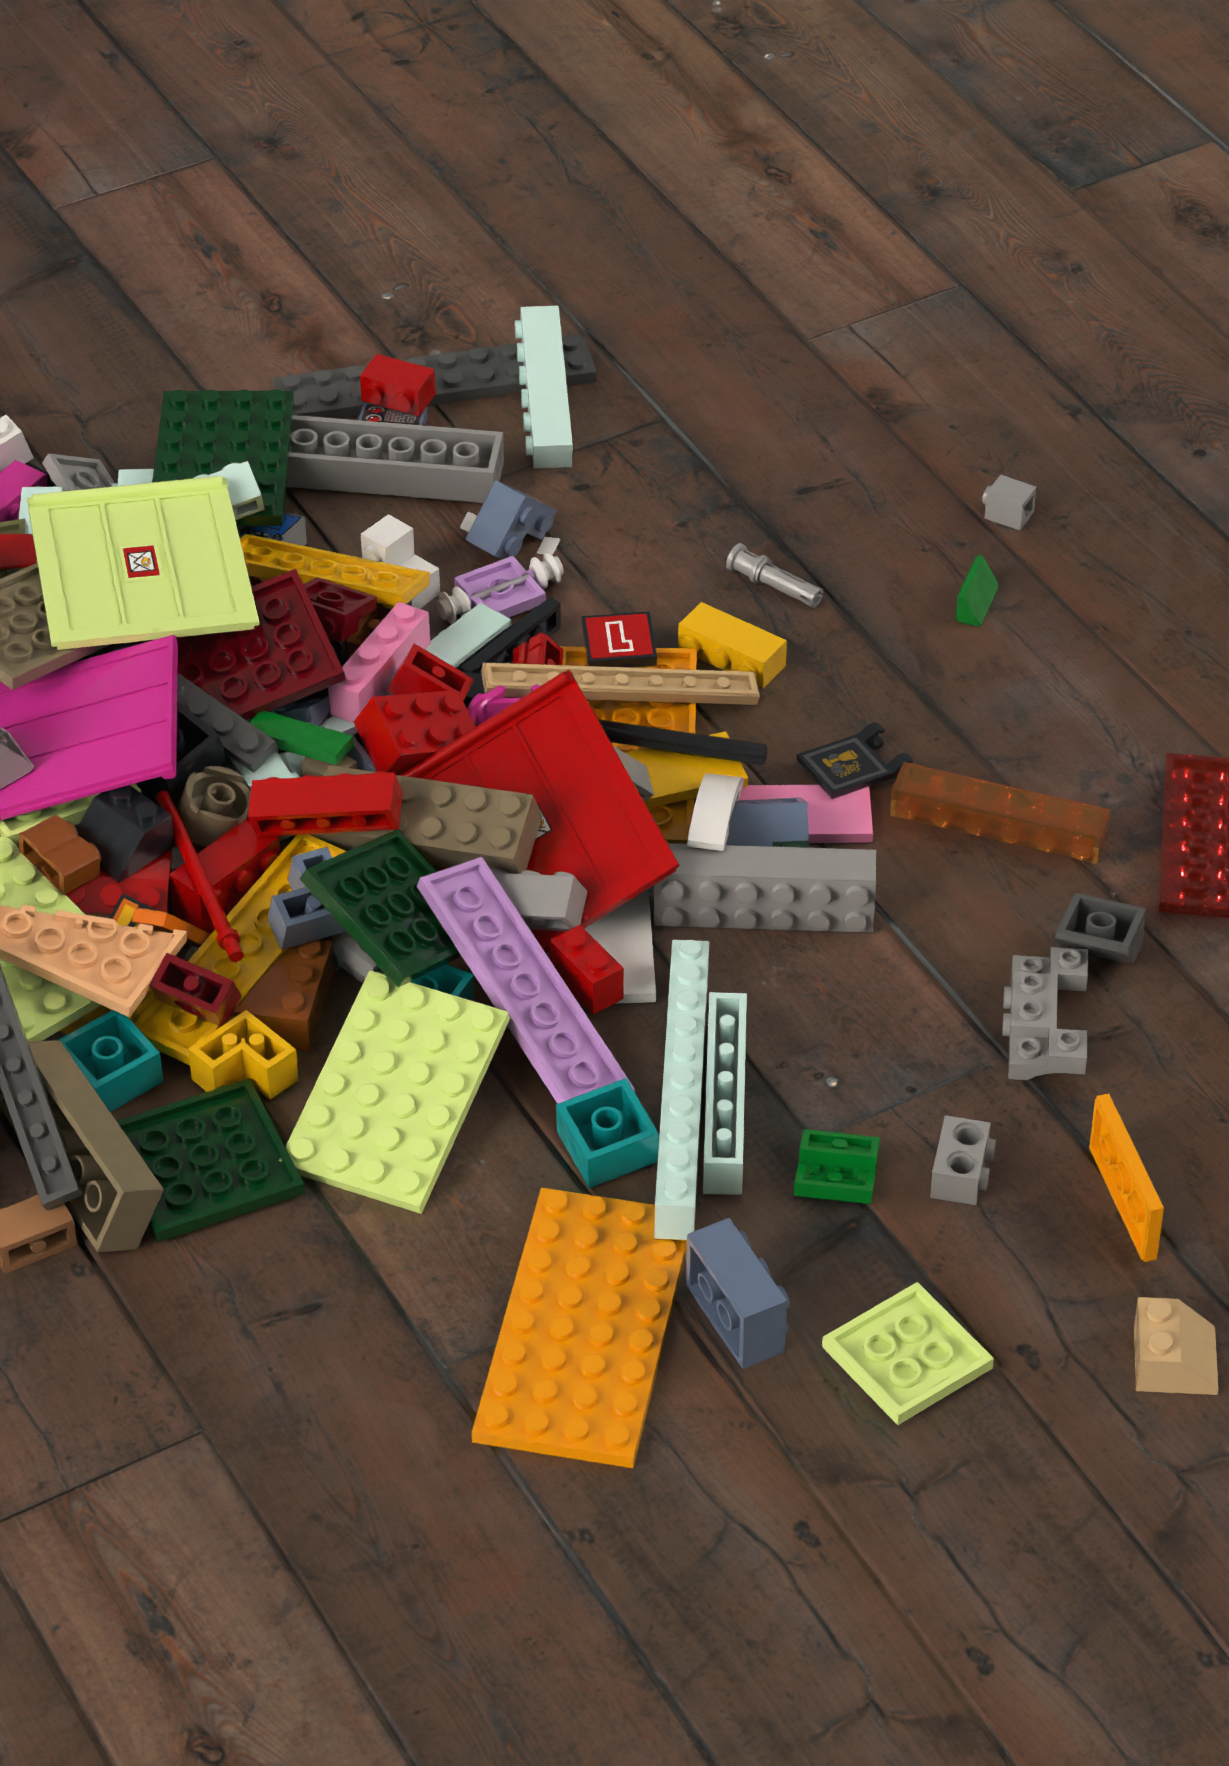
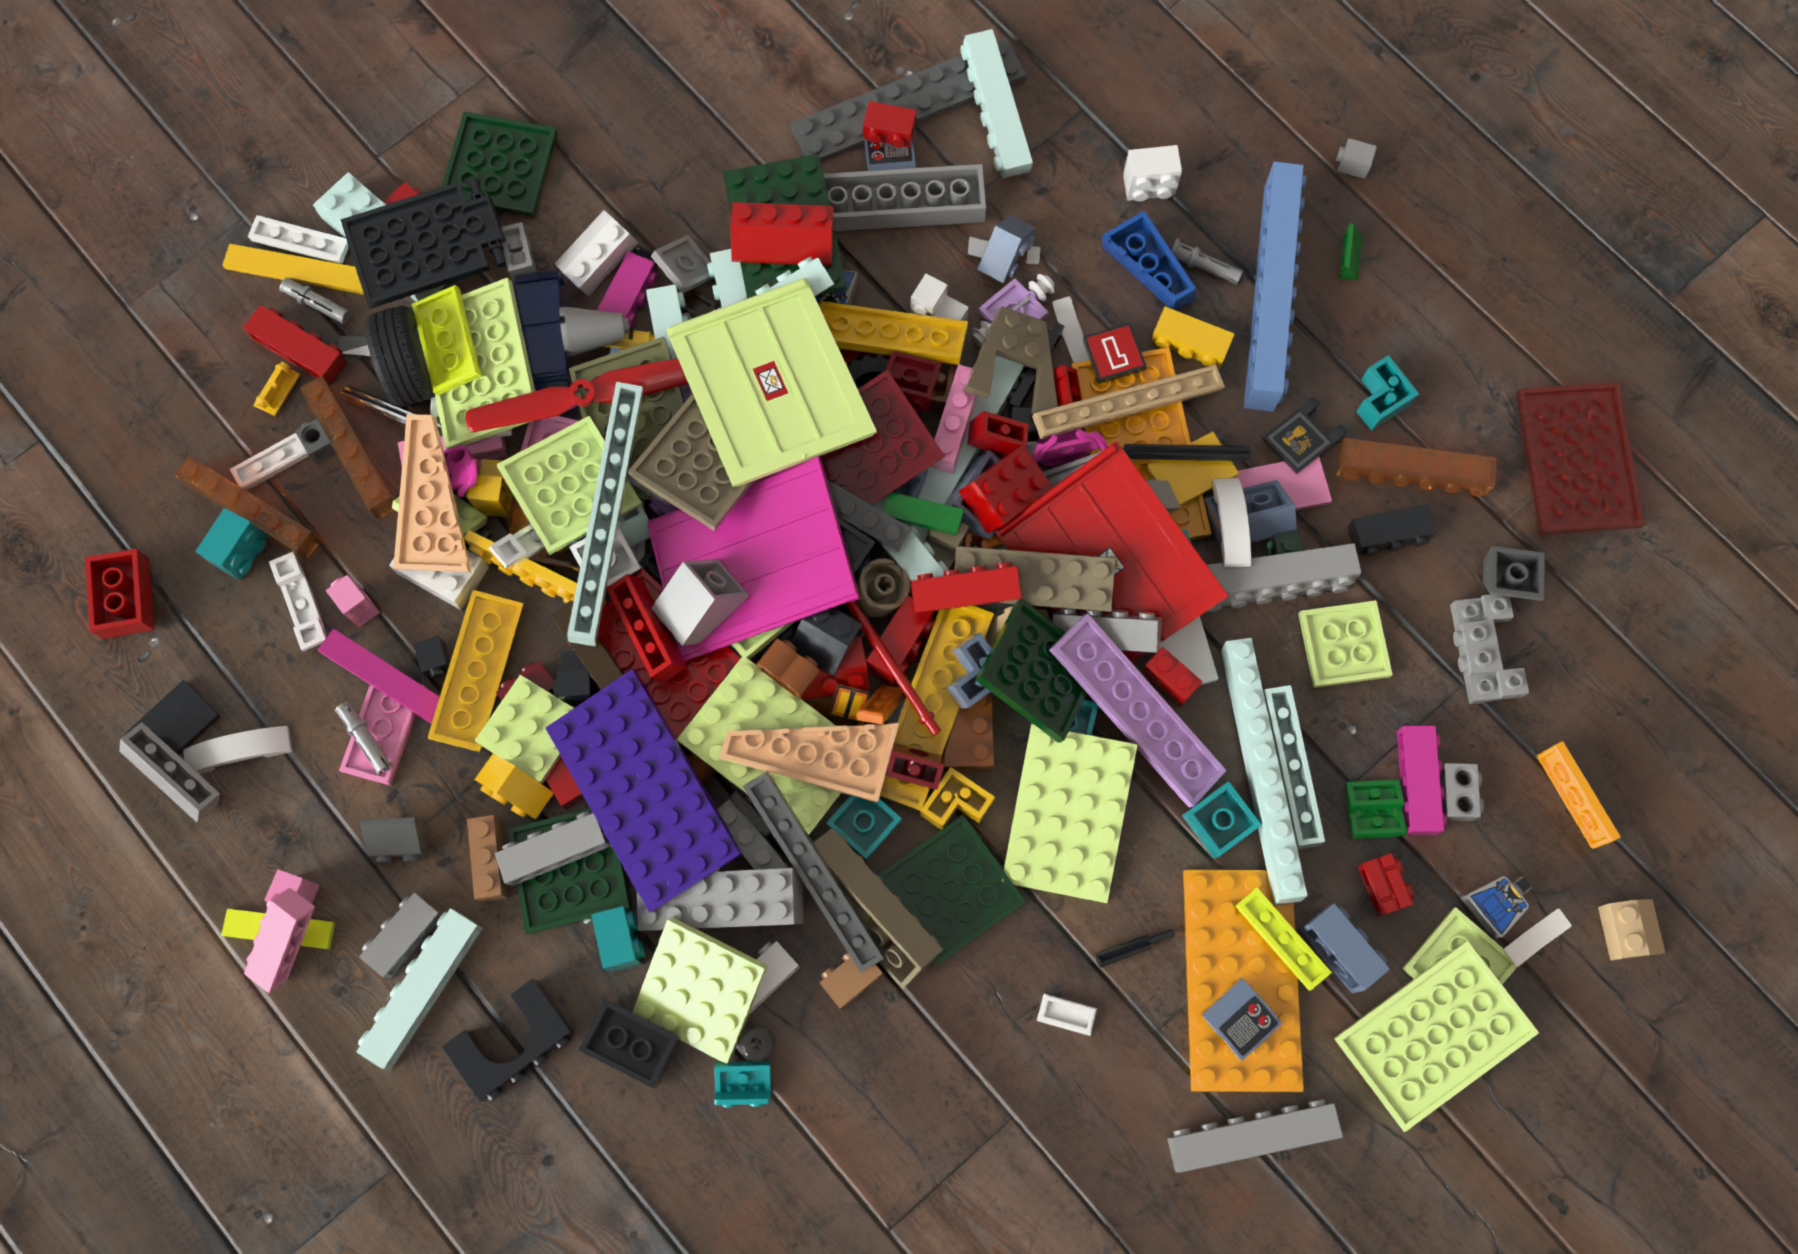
camera: 10 degrees left, 30 degrees up
none -> red slope [731,202,835,266]
none -> dark tan wing [963,306,1058,414]
none -> white tile [1037,994,1097,1036]
none -> white sticker [1052,297,1089,363]
none -> black axle [1095,929,1175,968]
none -> blue wedge [1102,211,1196,311]
none -> white brick [1123,145,1182,201]
none -> light grey brick [1167,1099,1343,1173]
none -> slope [1201,978,1282,1061]
none -> neon yellow plate [1236,888,1332,991]
none -> medium blue brick [1244,162,1307,412]
none -> yellowish green plate [1298,600,1393,688]
none -> yellowish green plate [1334,941,1539,1132]
none -> black brick [1348,504,1436,556]
none -> teal brick [1357,355,1419,431]
none -> red brick [1357,853,1414,917]
none -> dark pink brick [1397,726,1447,835]
none -> torso [1460,876,1532,940]
none -> white sticker [1504,909,1572,967]

